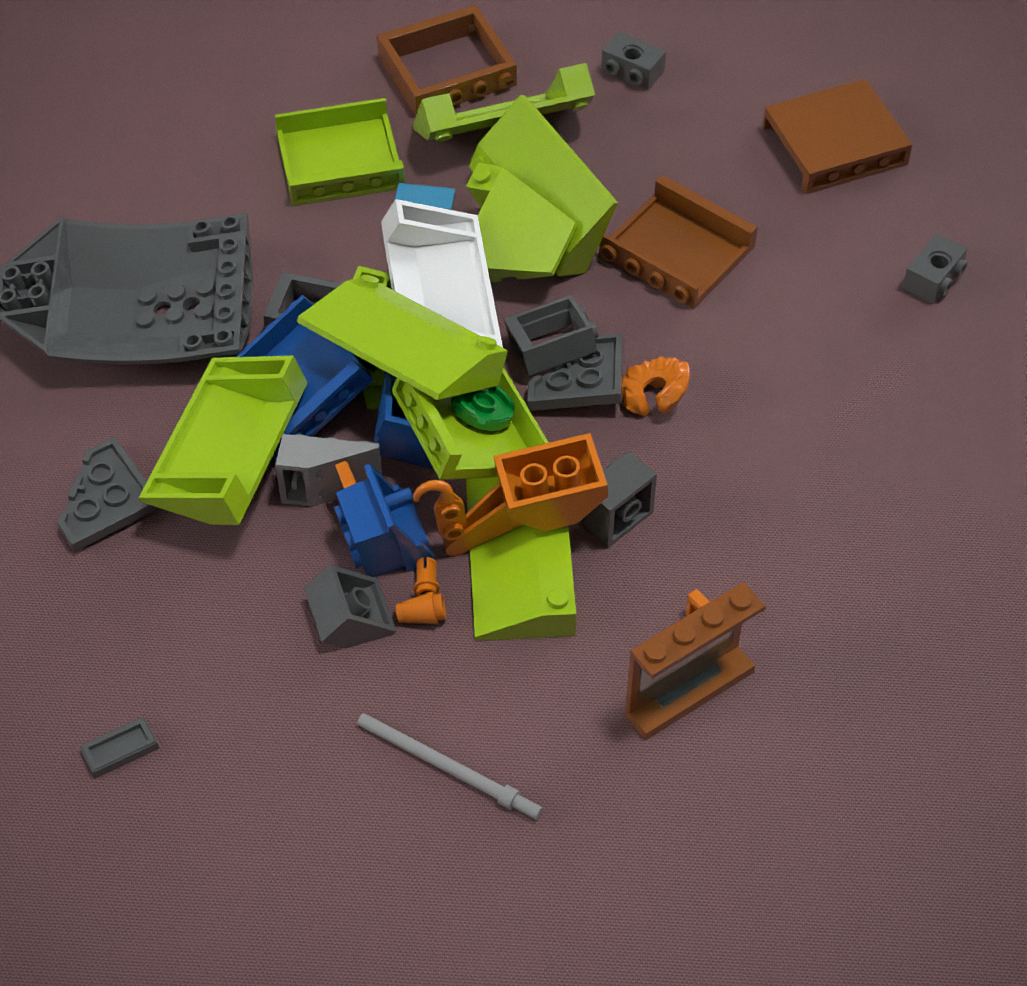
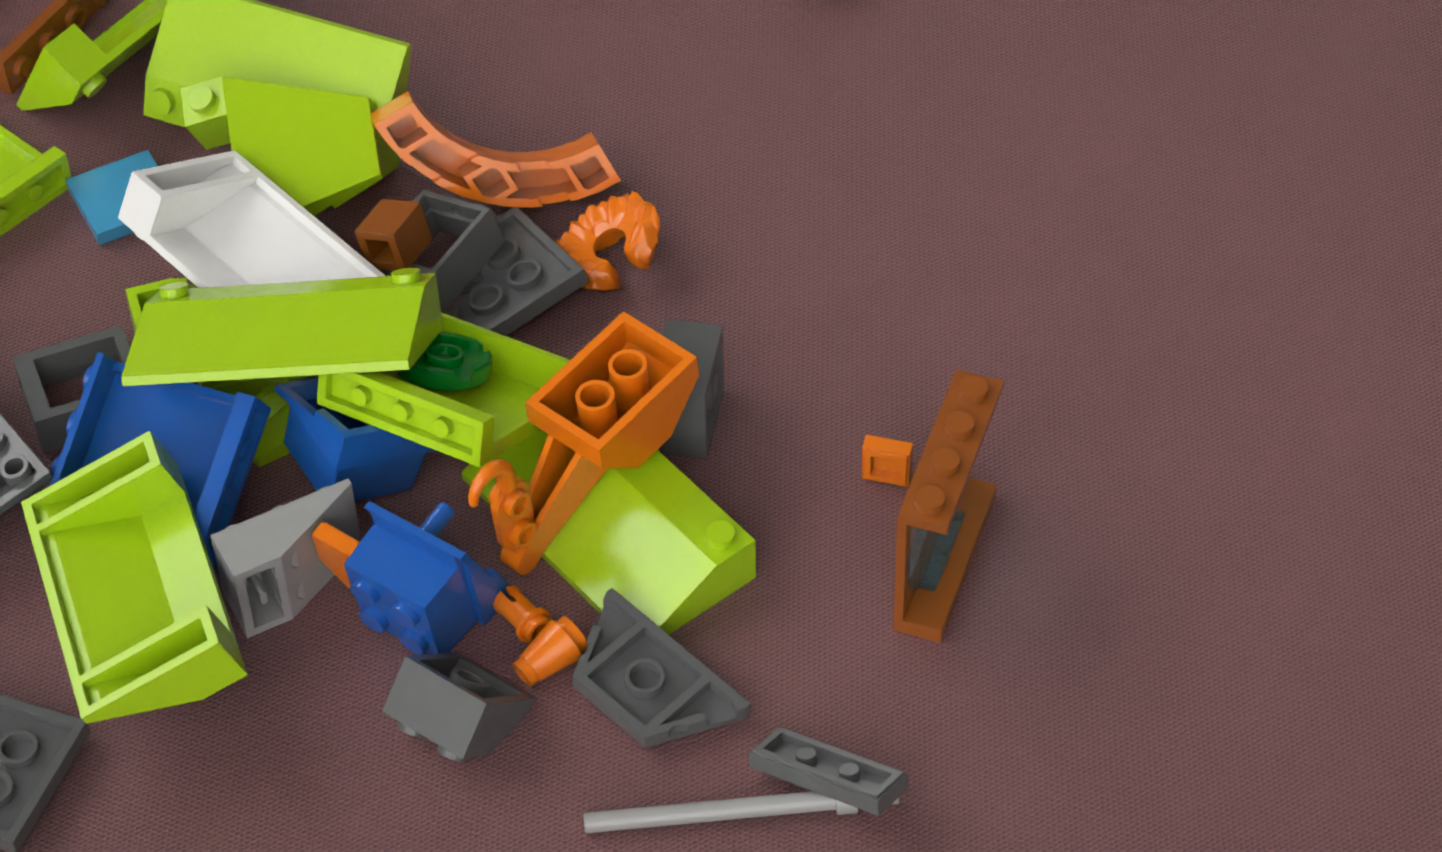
camera: 35 degrees left, 5 degrees down
dark orange panel [599,175,758,309] -> none
none -> dark orange brick [355,199,433,271]
none -> orange brick [370,91,621,208]
none -> dark grey wing [572,588,751,748]
none -> dark grey tile [749,726,908,816]

